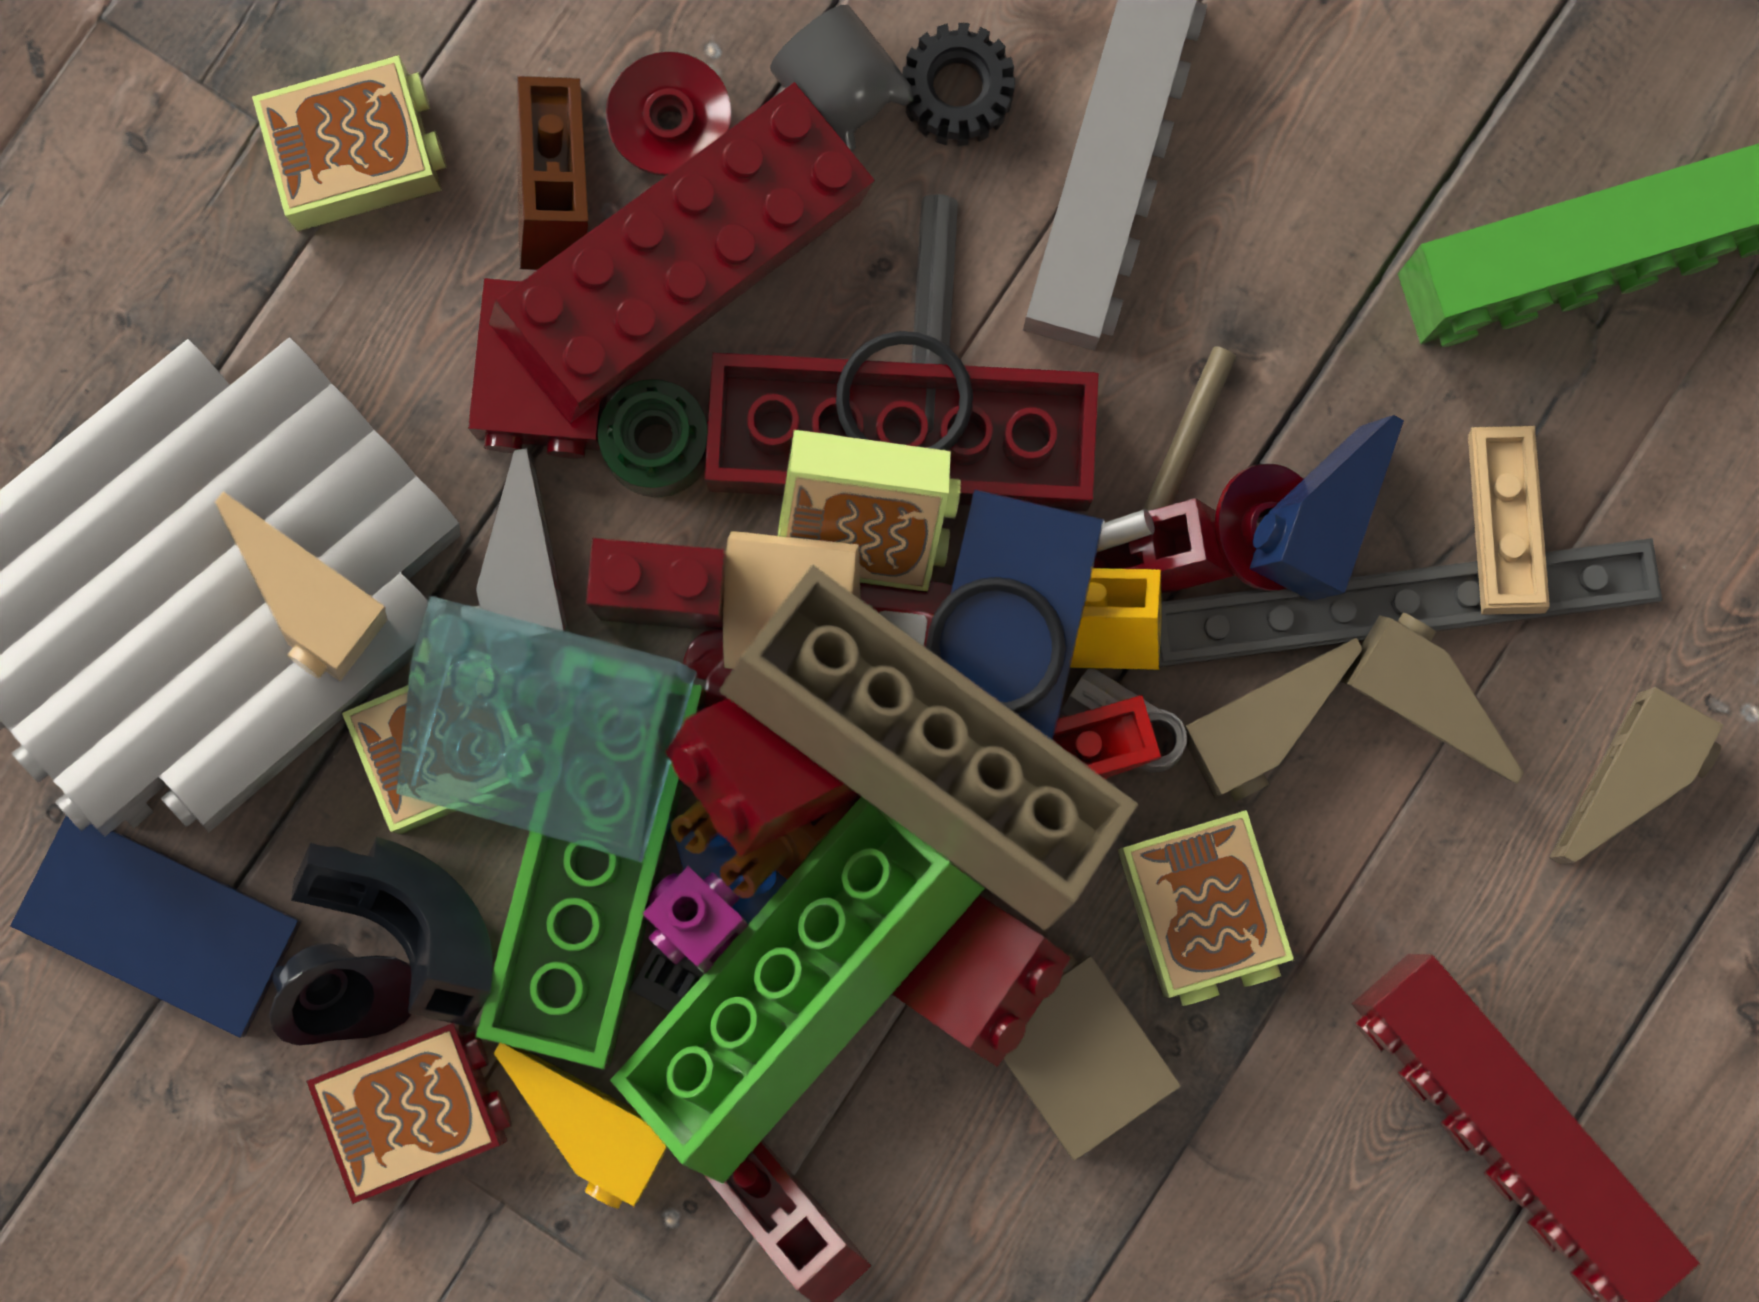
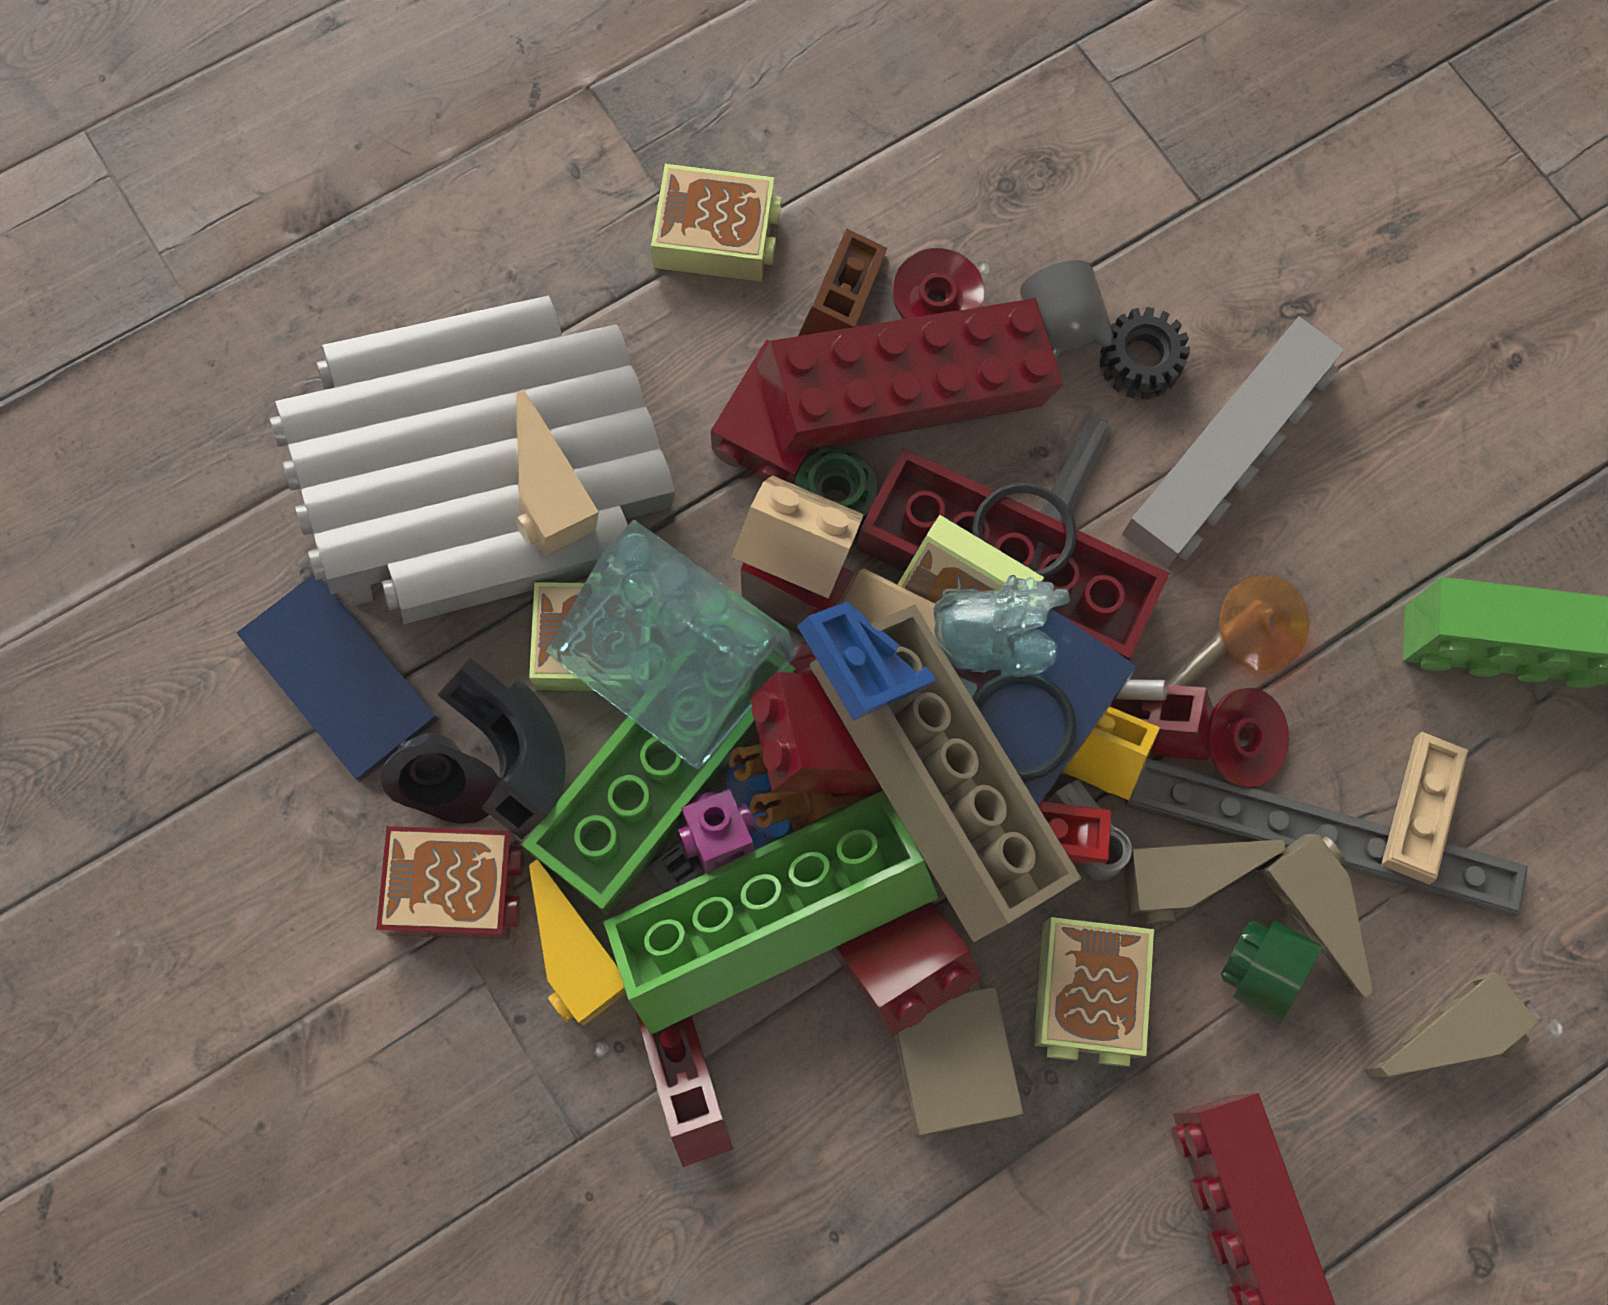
camera: 20 degrees right, 10 degrees down
light grey slope [470,448,571,657] -> none
dark blue slope [1249,415,1404,601] -> none
none -> tan slope [731,476,863,598]
none -> blue wing [797,602,937,721]
none -> clear light blue helmet [934,575,1070,677]
none -> clear orange dish [1219,574,1310,671]
none -> dark green piece [1220,920,1322,1024]

